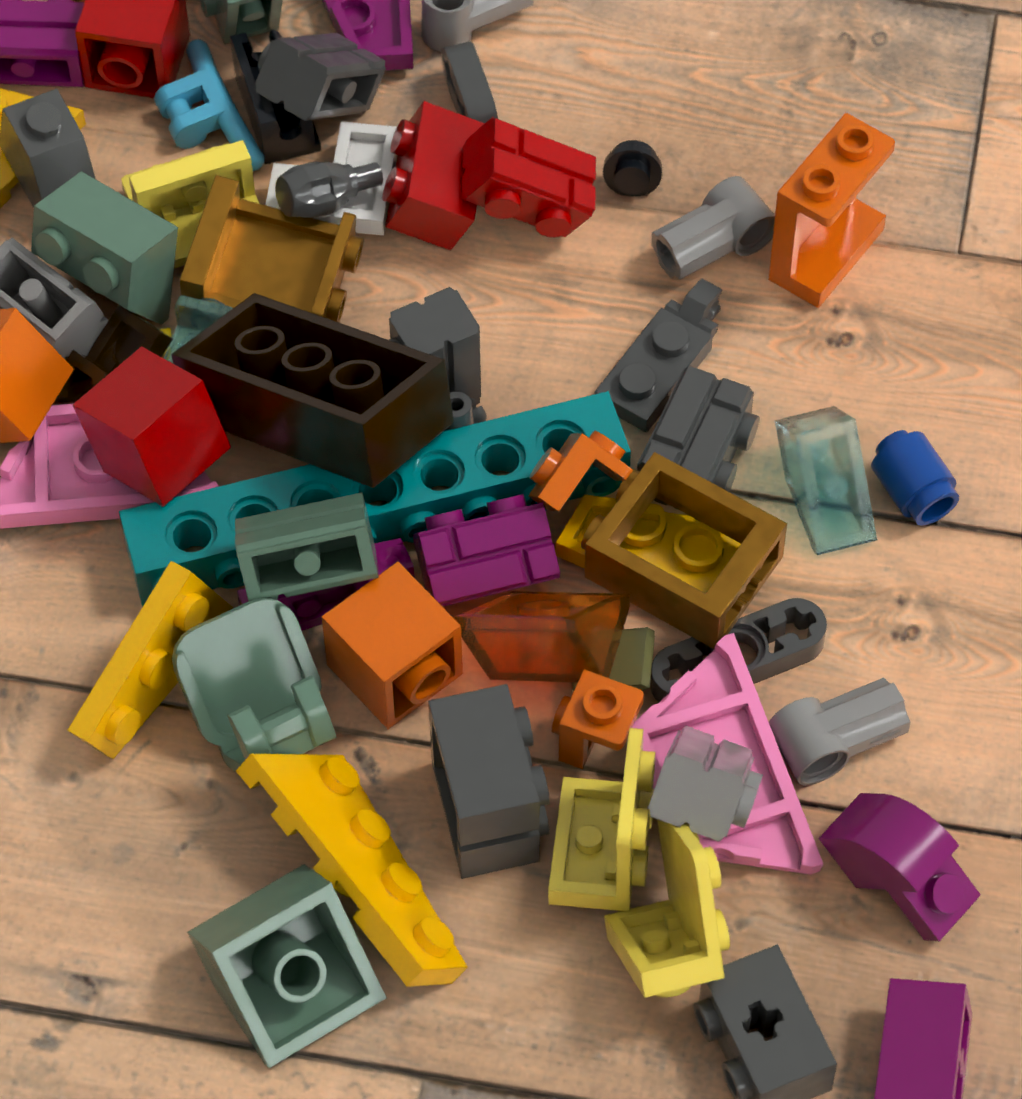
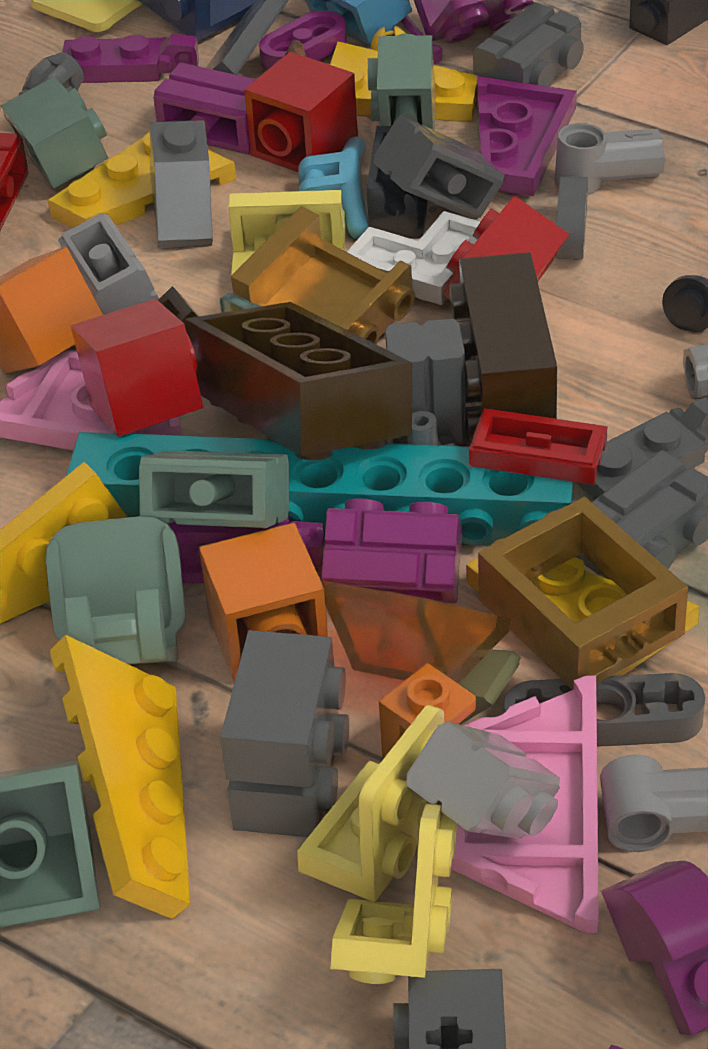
camera: 25 degrees right, 15 degrees down
sand green slope [31,171,178,325] -> none
dark grey piece [275,162,383,218] -> none
red brick [461,117,596,238] -> none
orange bracket [528,430,633,512] -> none
none -> dark brown brick [450,252,557,444]
none -> red tile [469,409,608,485]

